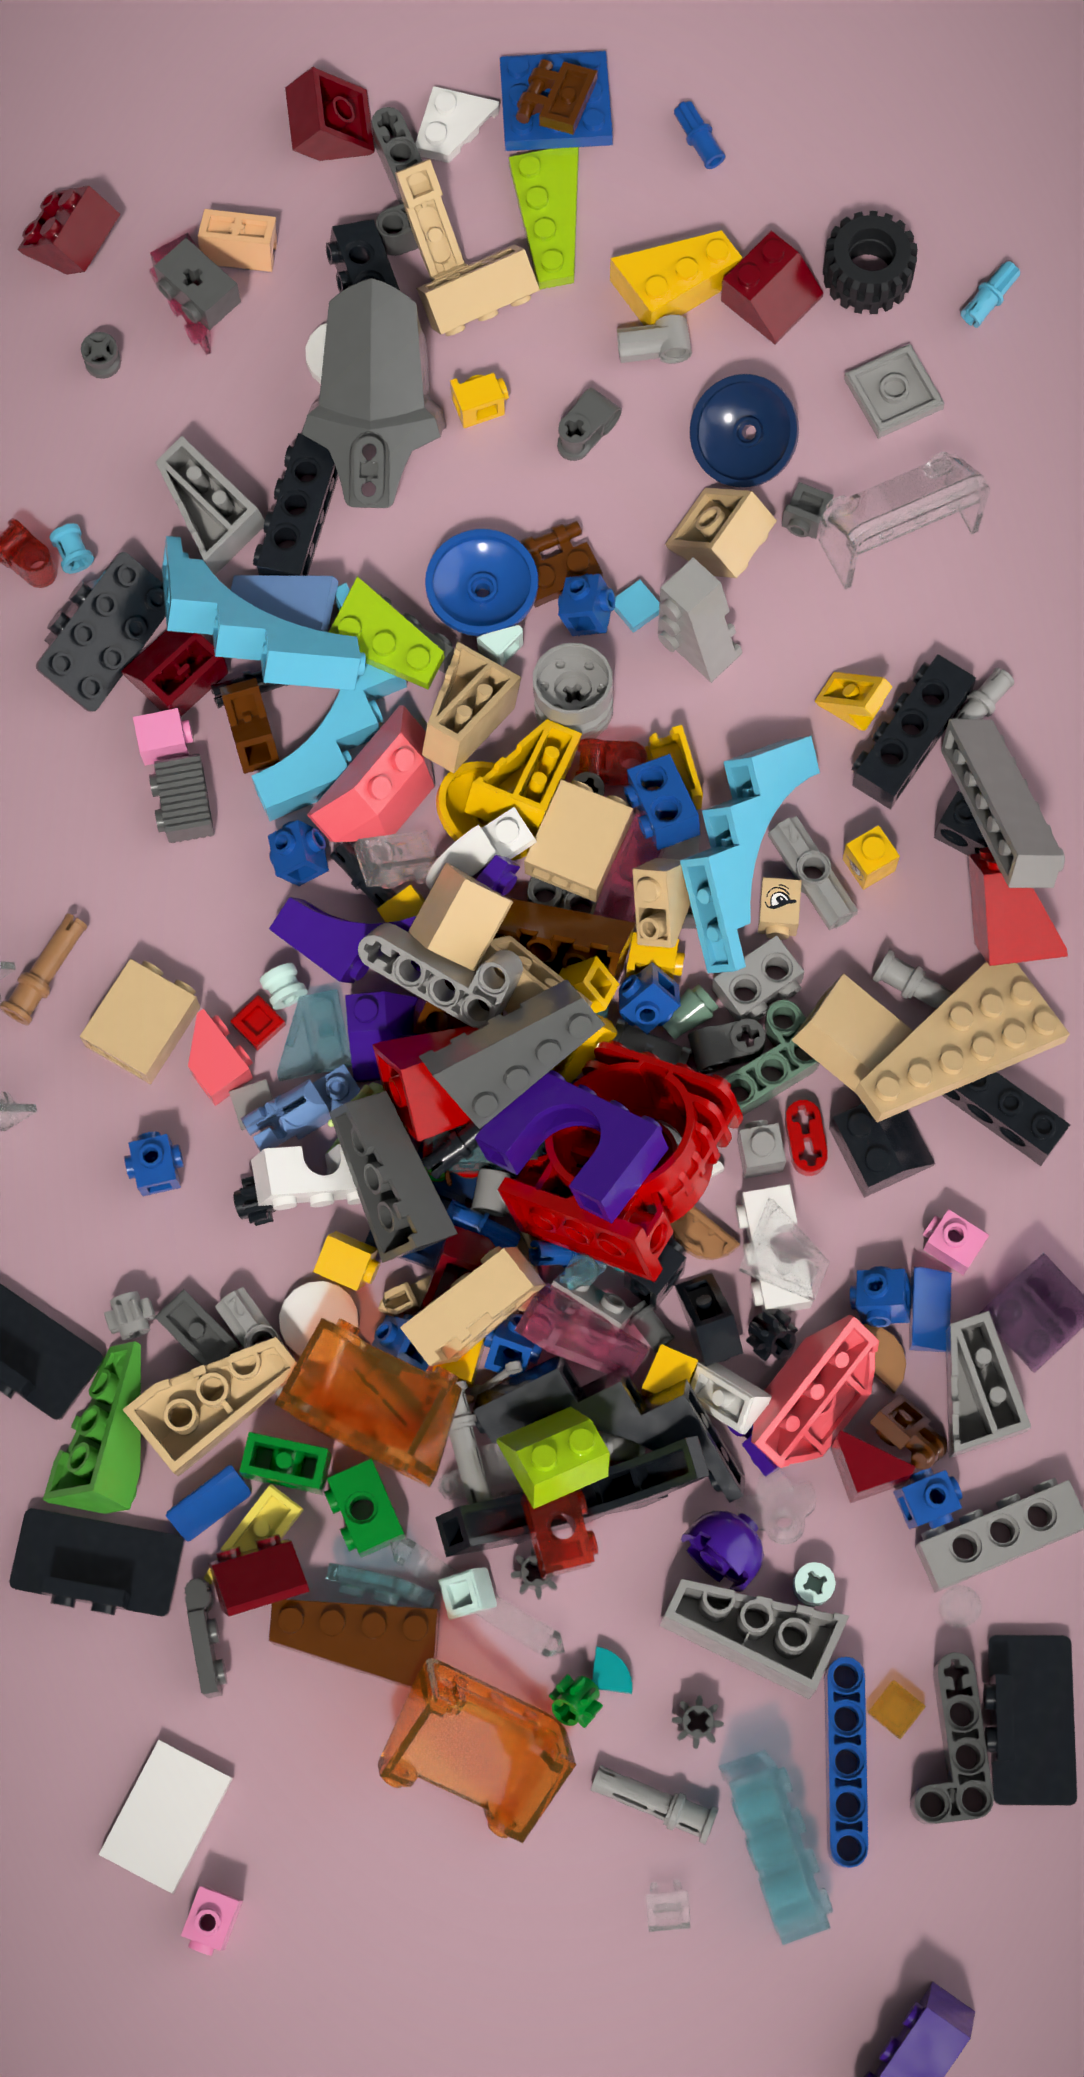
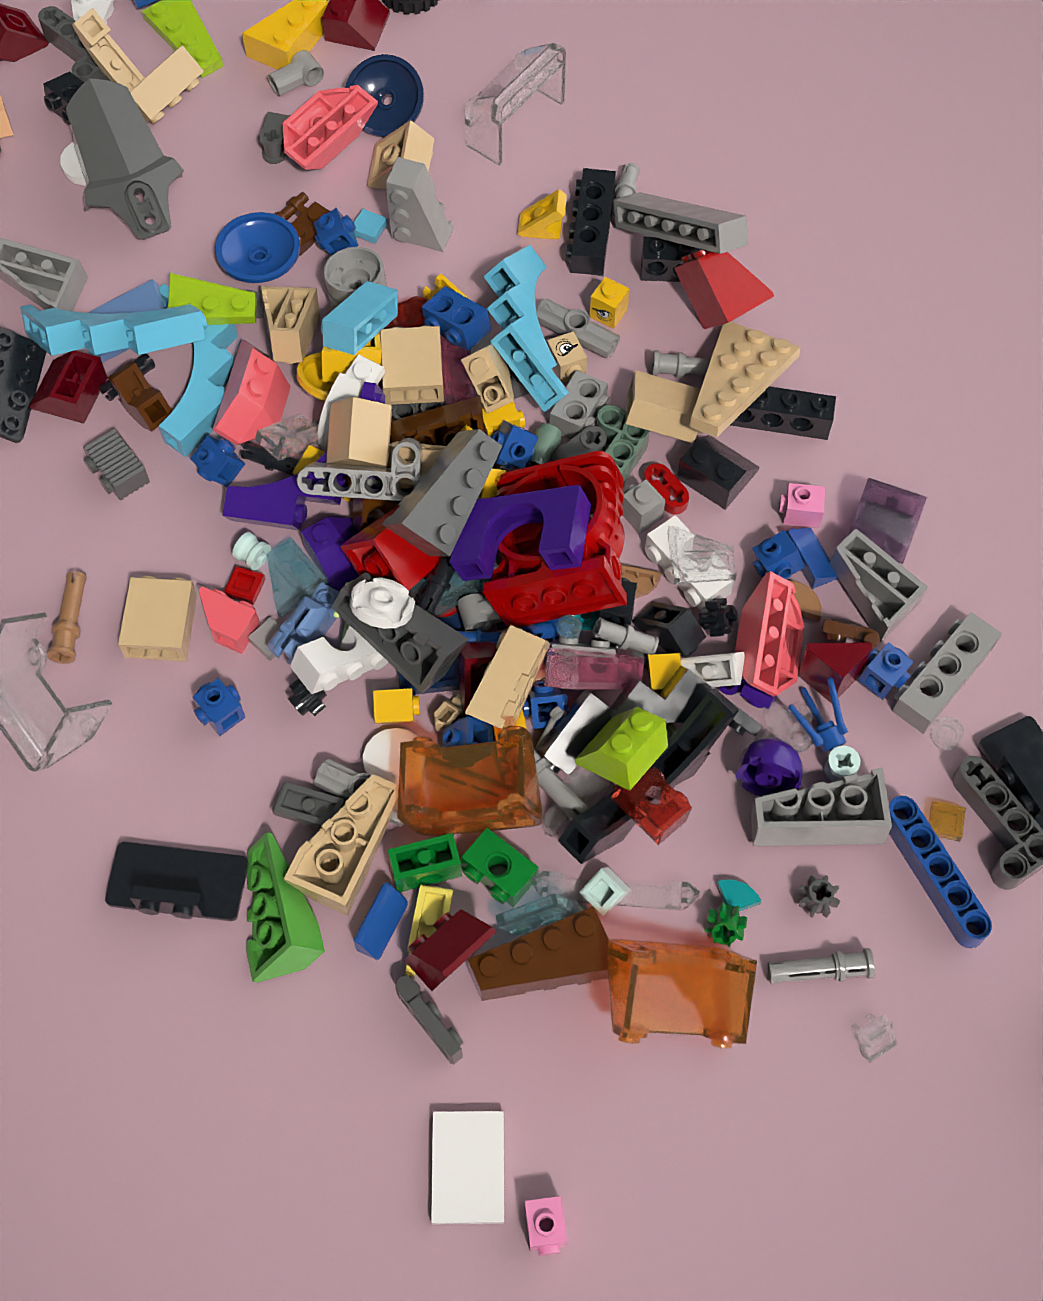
camera: 30 degrees left, 10 degrees down
black bracket [9,1508,184,1617] -> none
light grey gear [104,1291,156,1340] -> none
bright pink brick [133,708,194,766] -> none
black brick [253,433,339,576] -> none
yellow brick [450,373,509,429] -> none
light aqua slope [477,625,523,666] -> none
dark grey gear [511,1546,562,1600] -> none
clear light blue wedge [718,1750,833,1945] -> none
dark grey bracket [782,482,834,539] -> none
light grey tile [844,344,945,439] -> none
none -> coral wedge [282,85,378,170]
none -> medium azure brick [321,281,398,355]
none -> white tile [349,578,415,629]
none -> light grey pin [593,617,659,655]
none -> blue plant [788,677,848,753]

